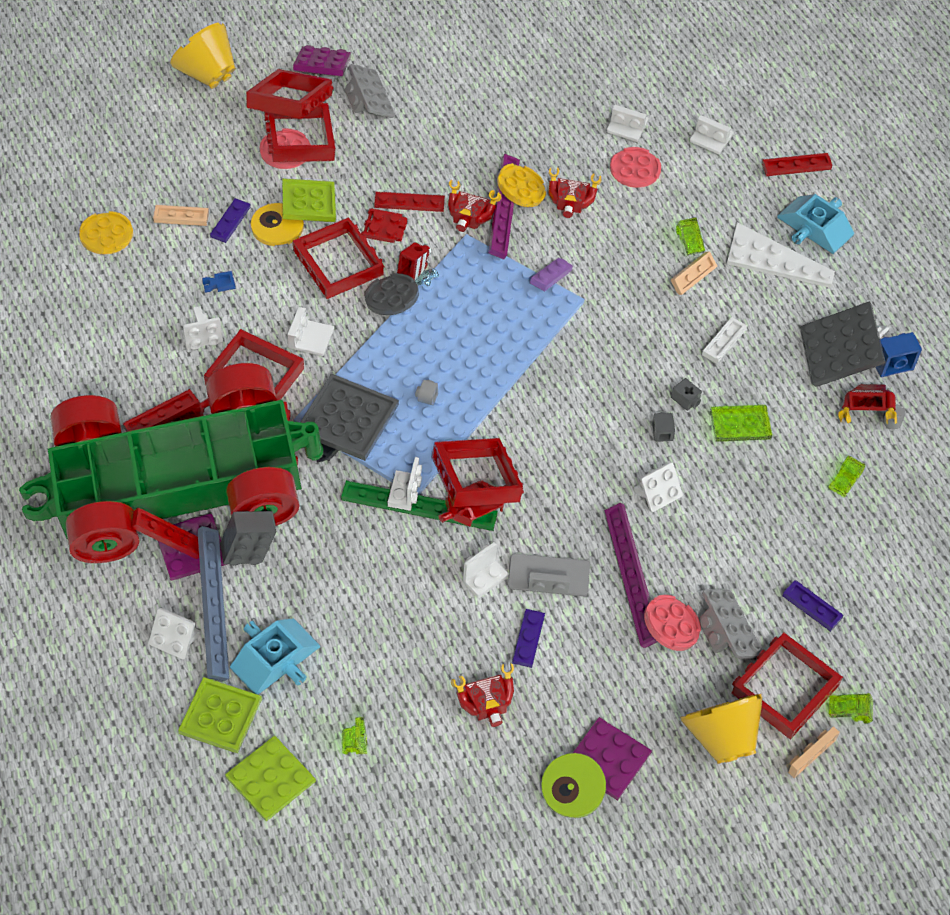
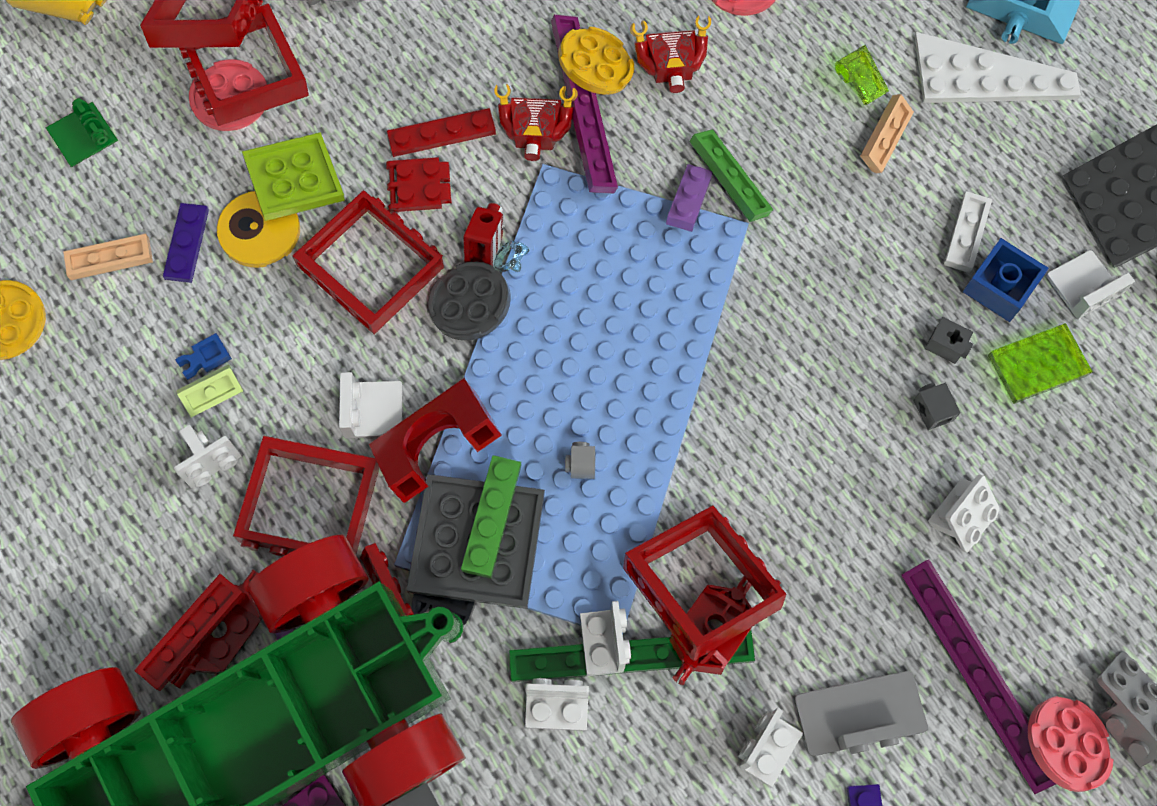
camera: 15 degrees left, 15 degrees up
none -> green hinge [45,98,118,167]
none -> yellowish green plate [176,364,243,418]
none -> red arch [369,378,502,503]
none -> bright green plate [461,455,522,579]
none -> white bracket [525,678,589,731]
none -> bright green plate [689,129,773,222]
none -> blue brick [963,238,1049,322]
none -> white bracket [1046,250,1135,320]

